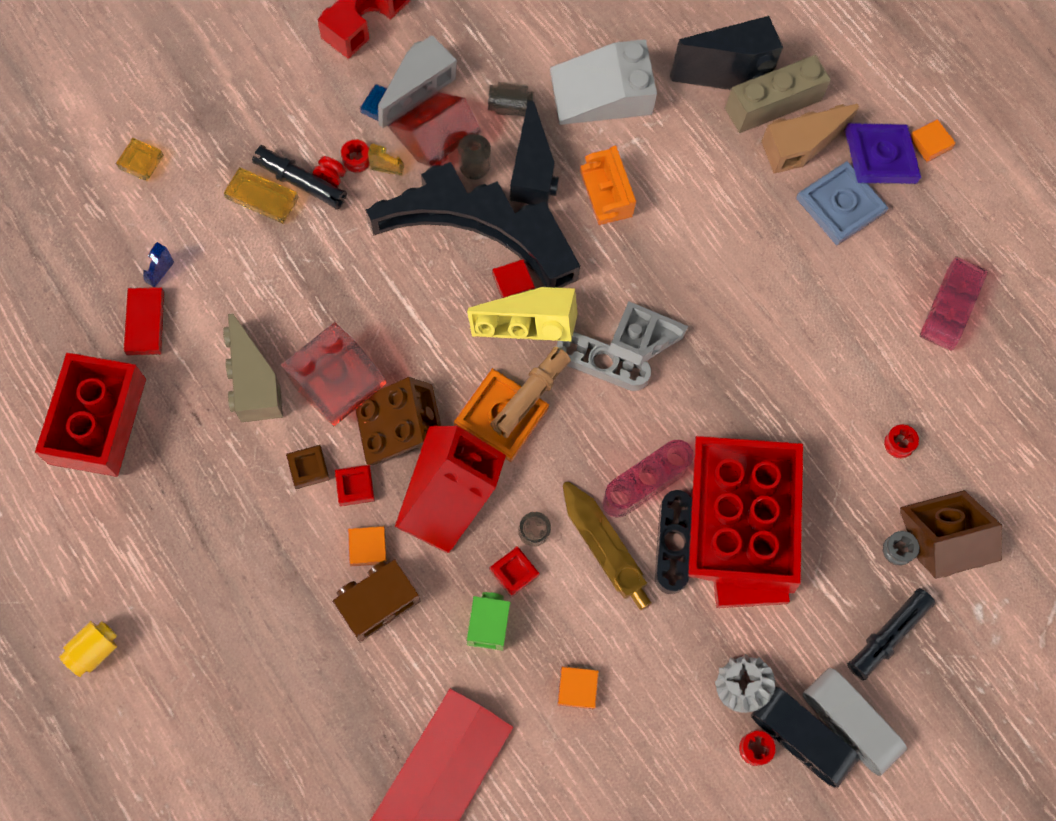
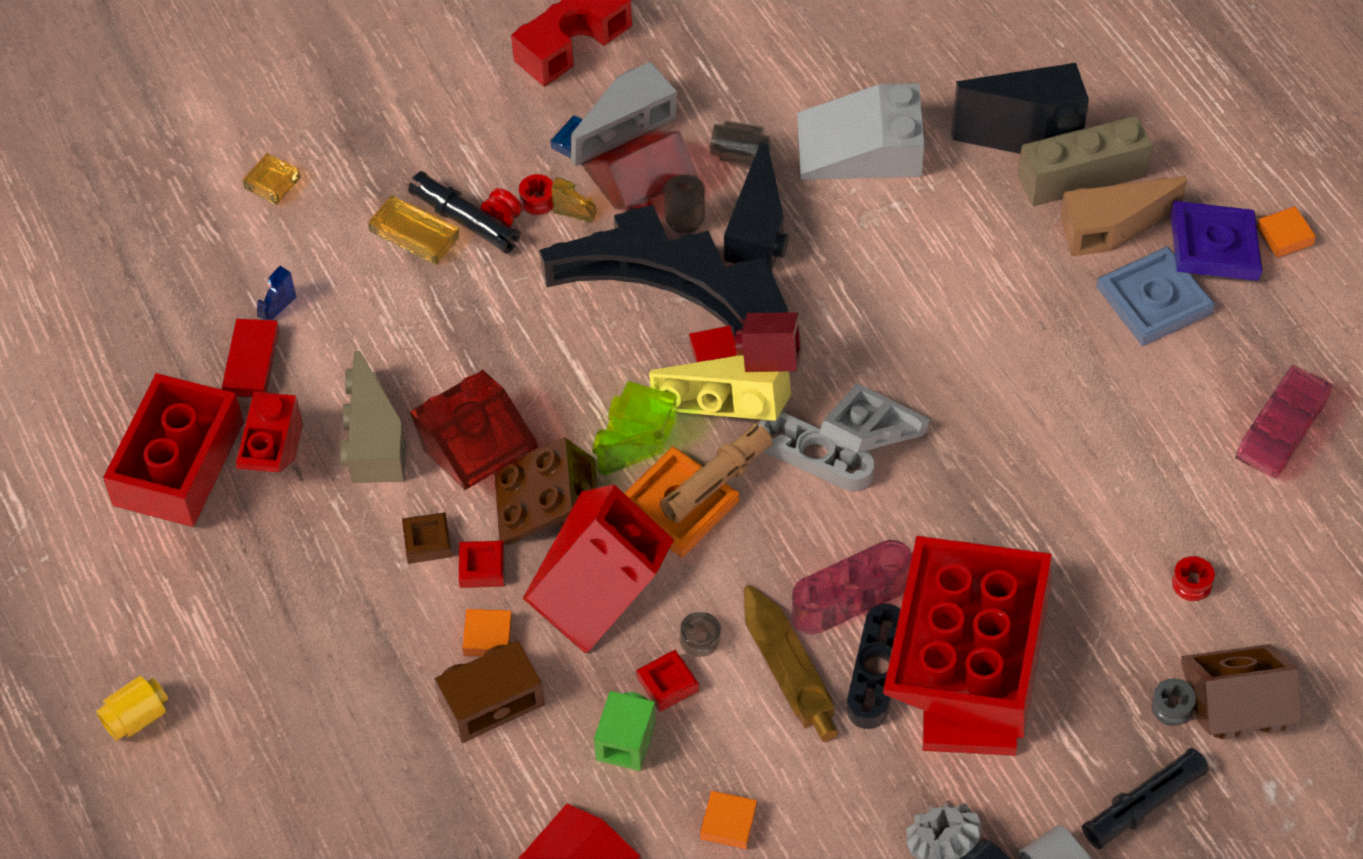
camera: 15 degrees right, 15 degrees down
orange hinge [580,146,636,225] -> none
none -> red slope [235,391,303,473]
none -> clear neon green slope [592,381,677,475]
none -> dark red brick [735,312,802,372]

